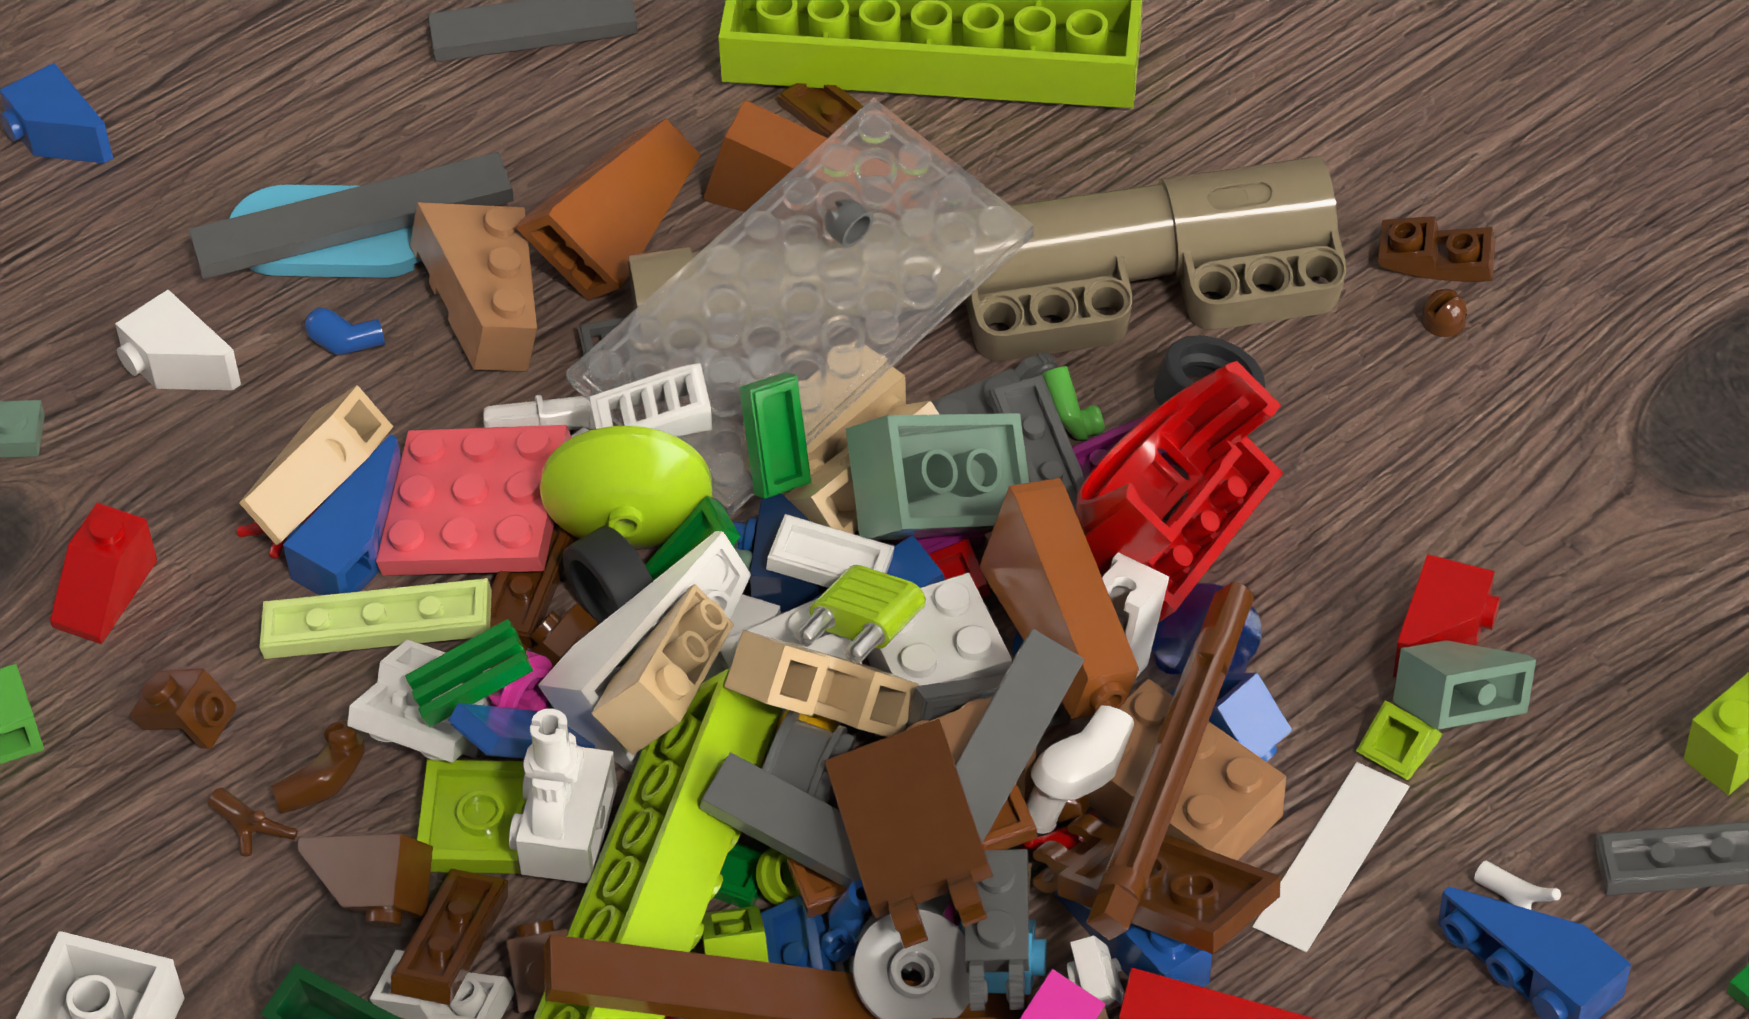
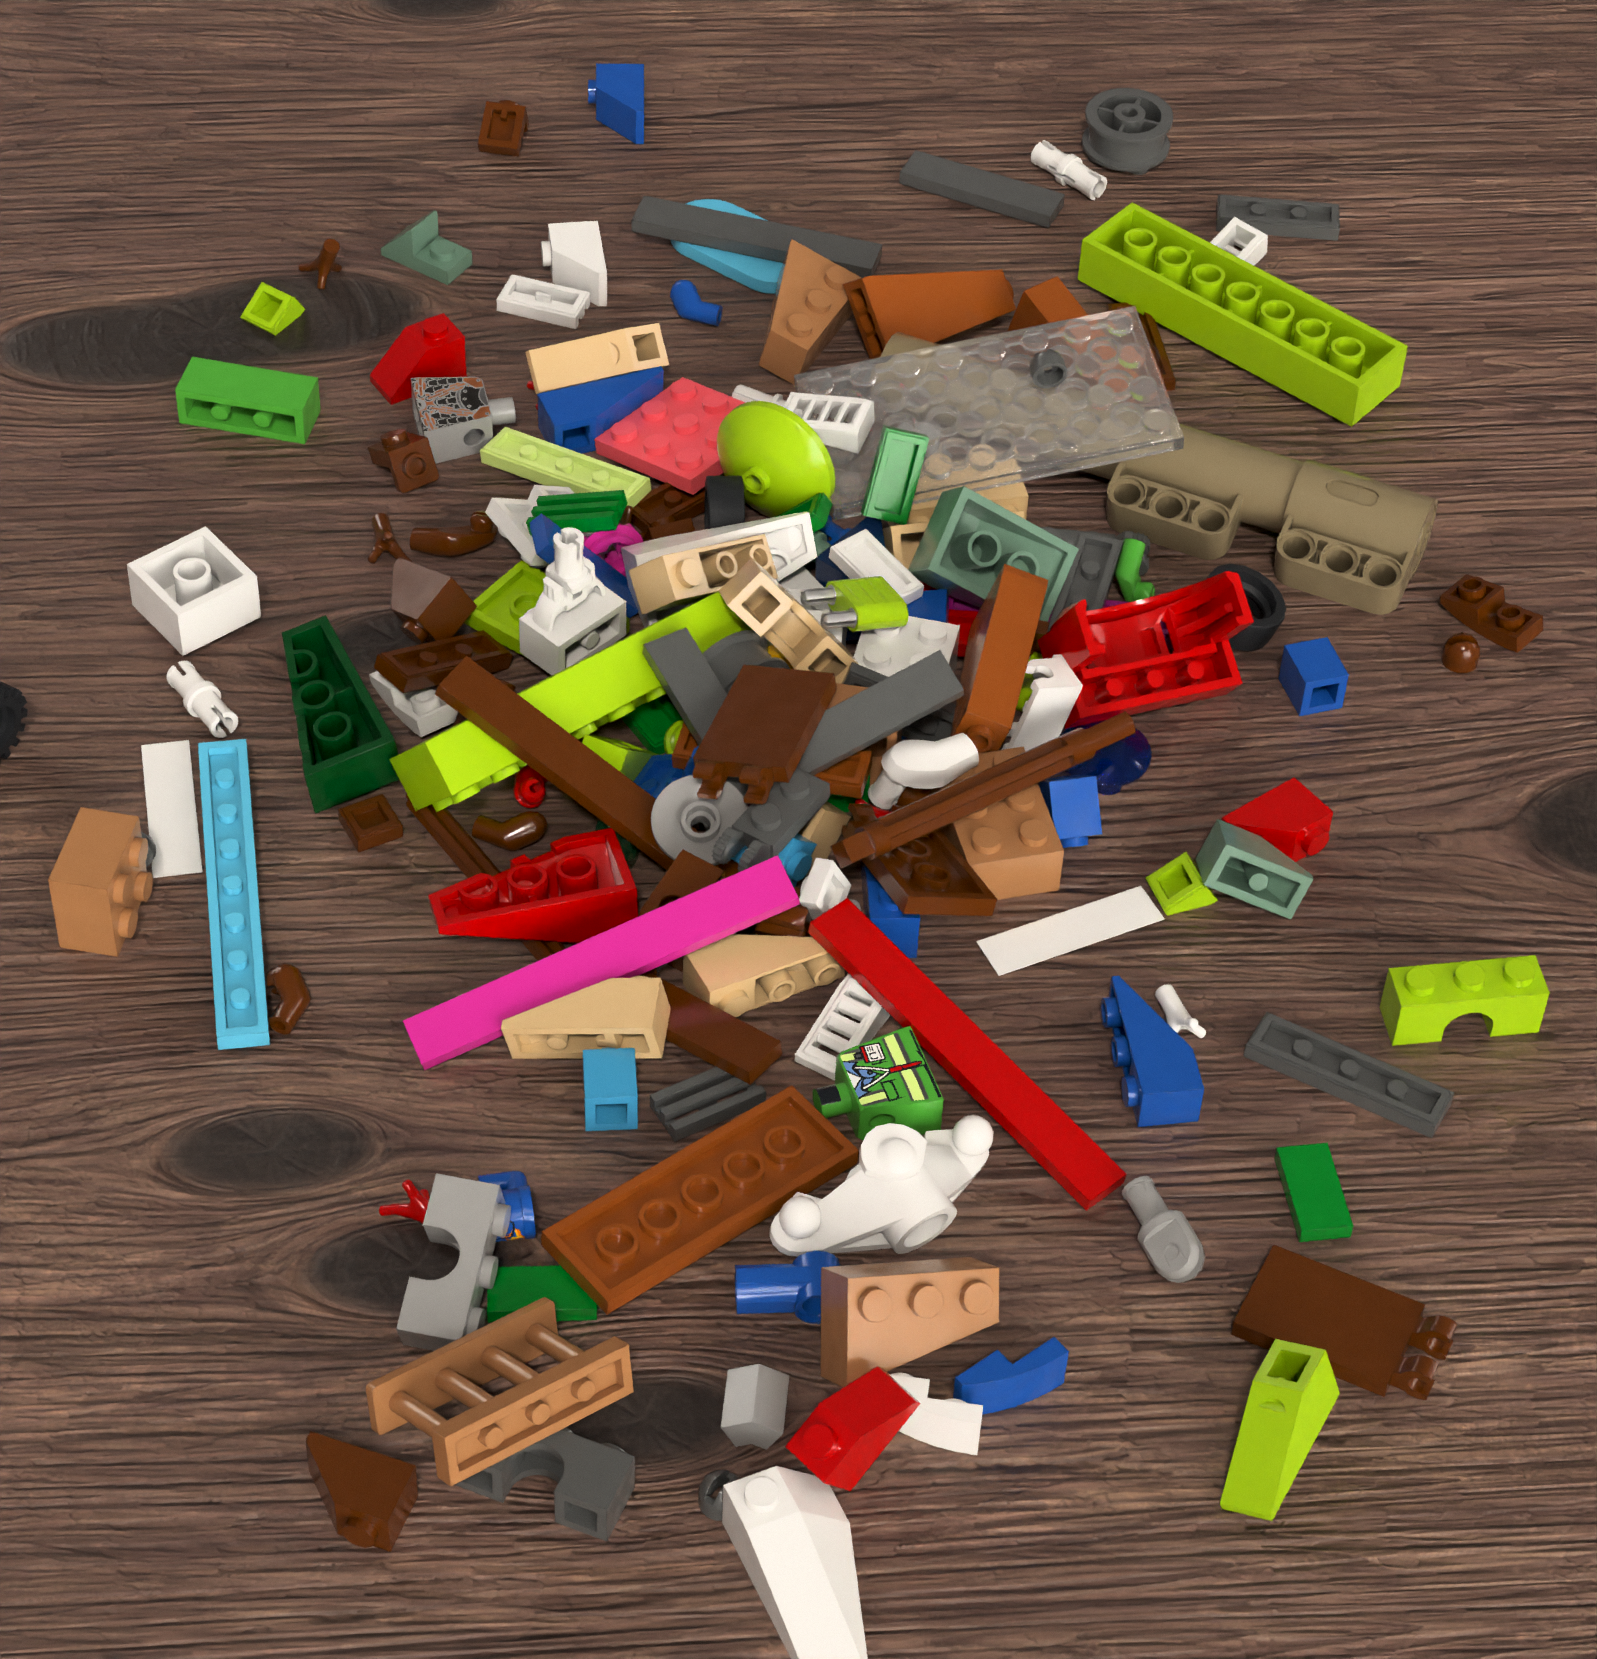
camera: 30 degrees right, 5 degrees down
none -> light grey torso [411,377,516,464]
none -> white tile [496,275,590,329]
none -> blue brick [1278,637,1349,716]

